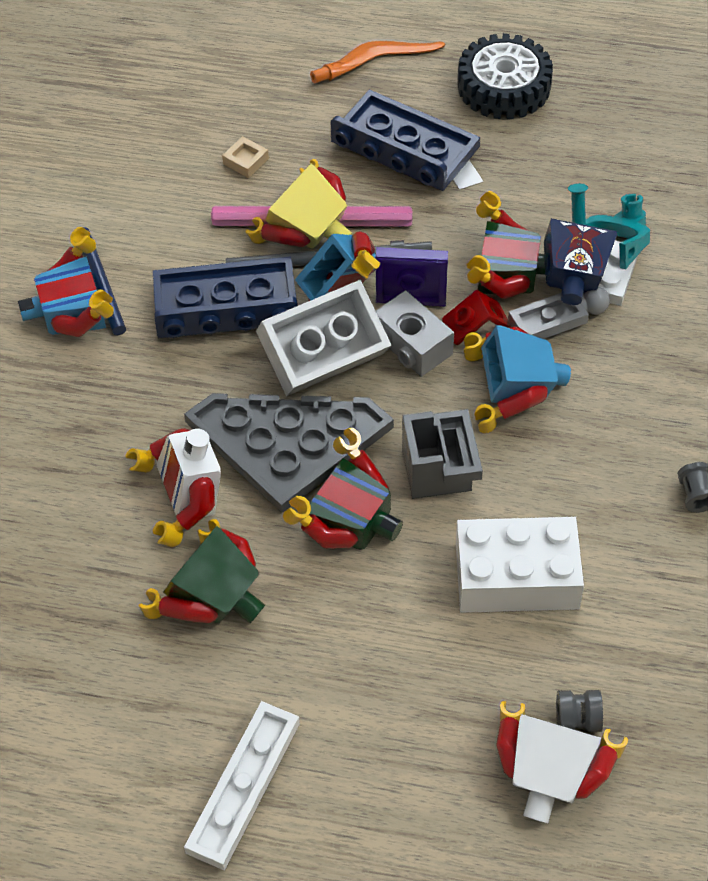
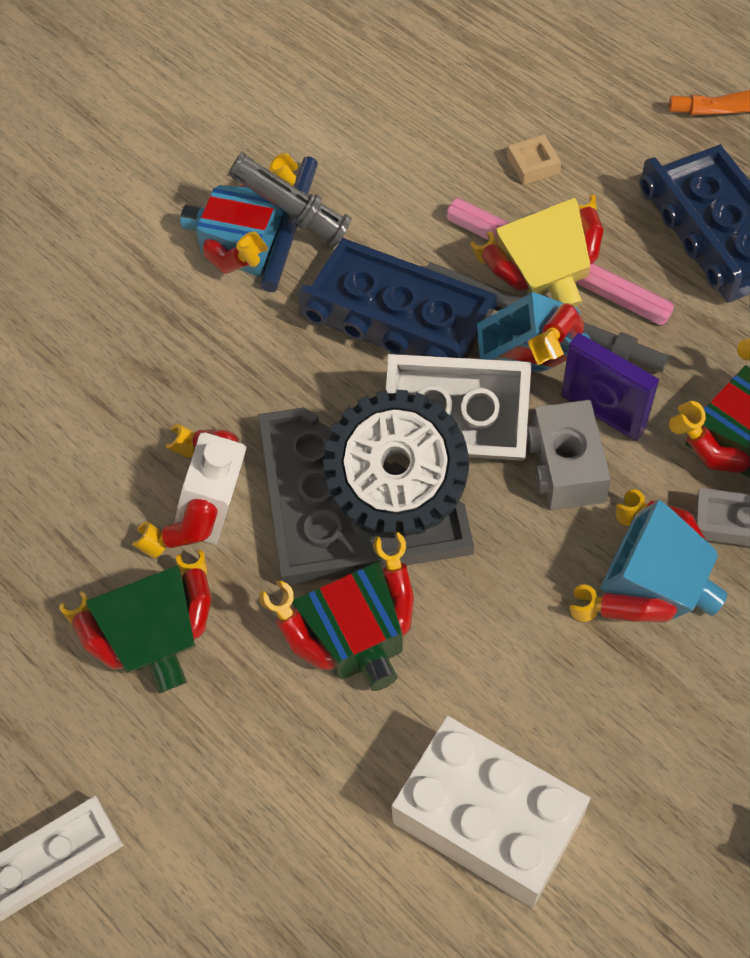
camera: 35 degrees right, 5 degrees up
dark grey plate [402,409,483,499] -> none
red bracket [442,290,511,345] -> none
none -> dark grey pin [227,151,352,249]
none -> wheel [323,389,469,537]

